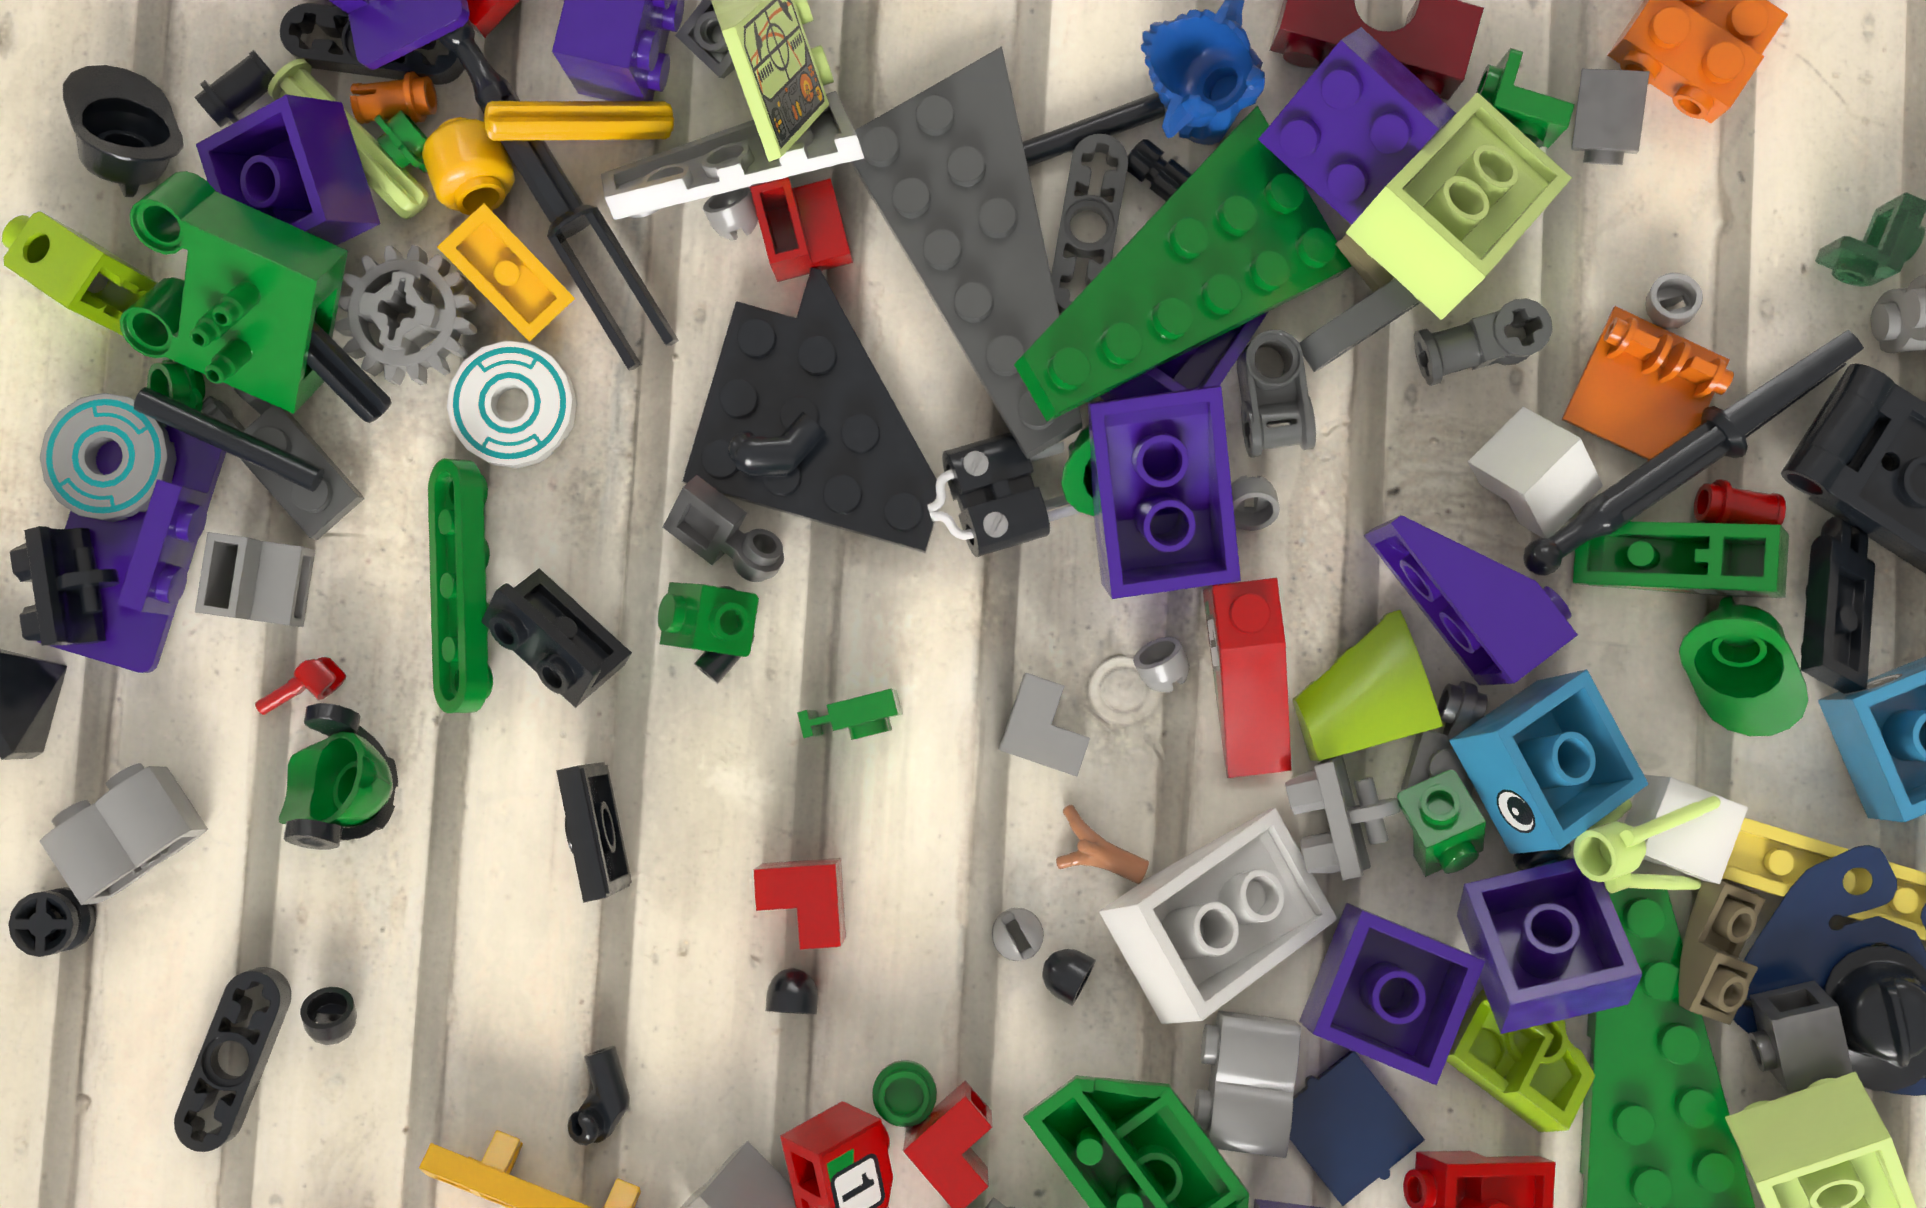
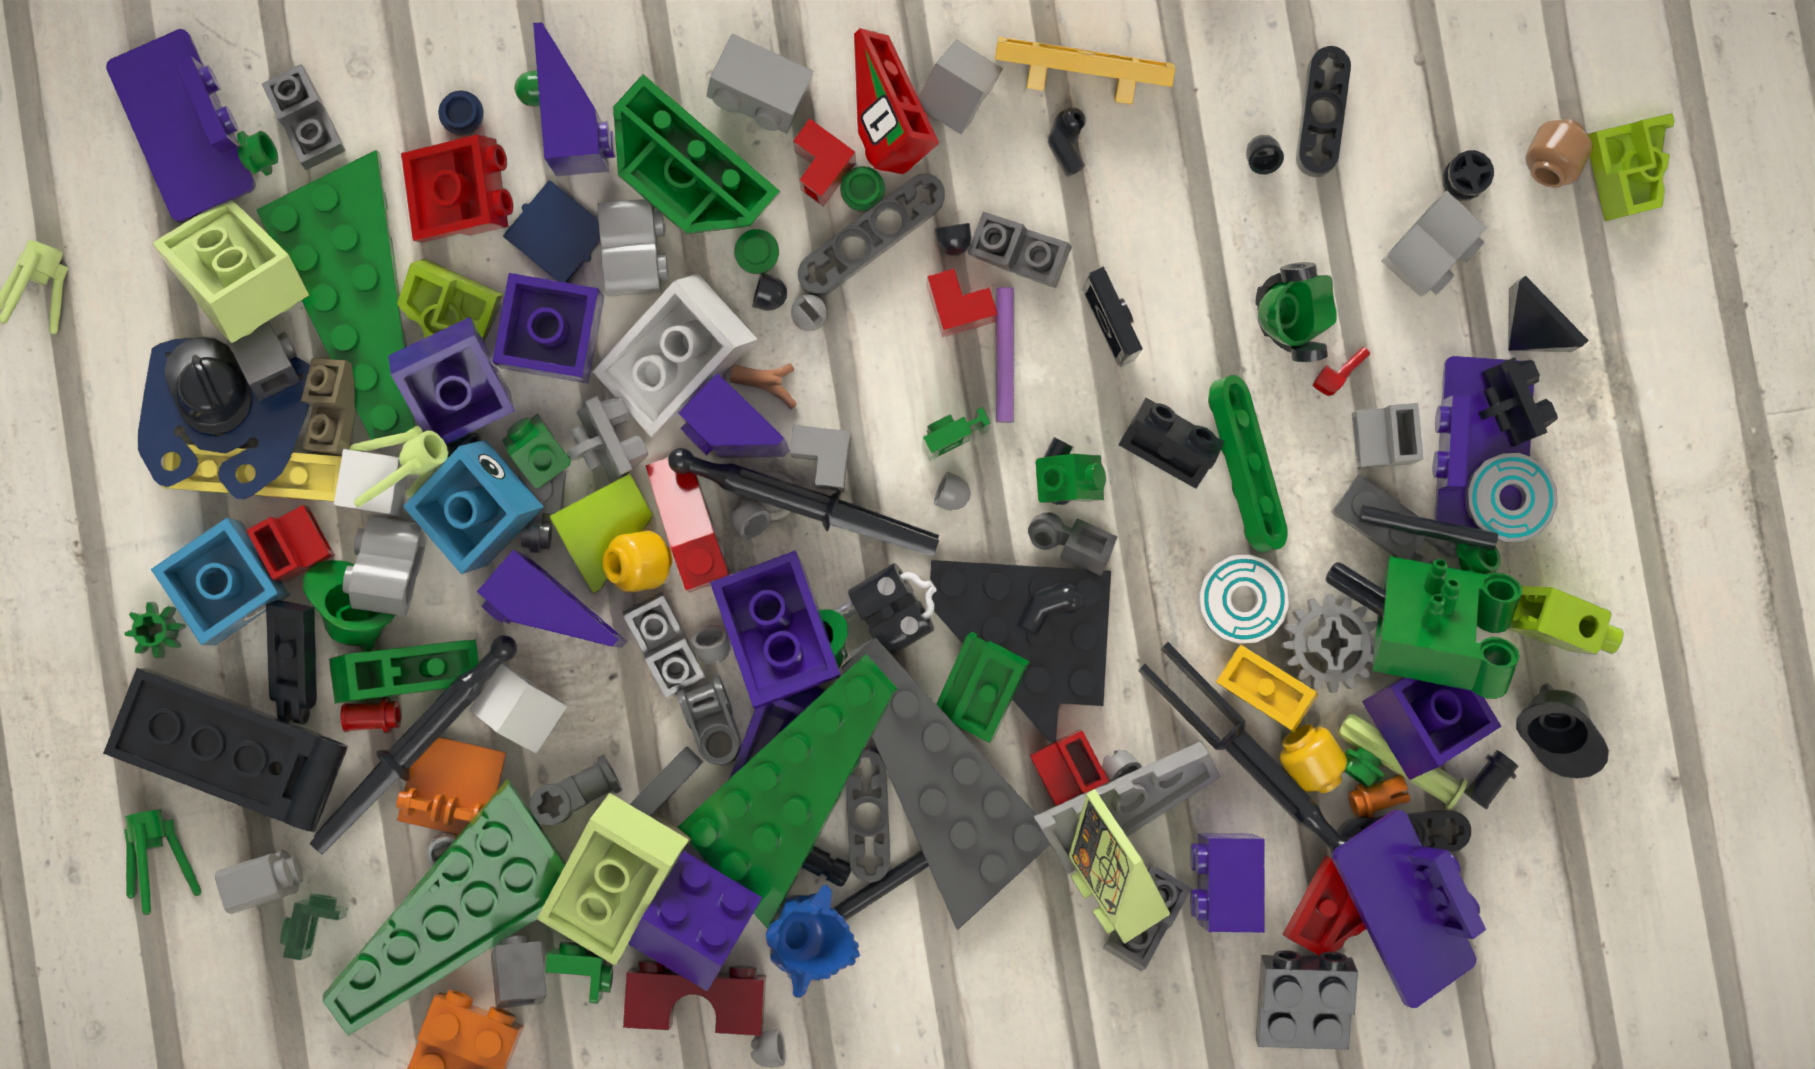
camera: 160 degrees right, 0 degrees up
yellow axle [484,101,674,141] -> none
none -> red piece [246,505,335,582]
none -> wing [322,779,566,1036]
none -> light grey brick [343,516,426,616]
none -> yellow head [603,531,673,592]
none -> flat silver slope [623,592,705,698]
none -> black piece [668,448,939,556]
none -> dark purple slope [678,373,790,458]
none -> green plate [734,229,779,274]
none -> dark grey beam [798,173,945,296]
none -> light grey hinge [934,472,971,511]
none -> green plate [936,632,1030,743]
none -> flat silver slope [967,212,1072,288]
none -> medium lavender bar [996,287,1014,423]

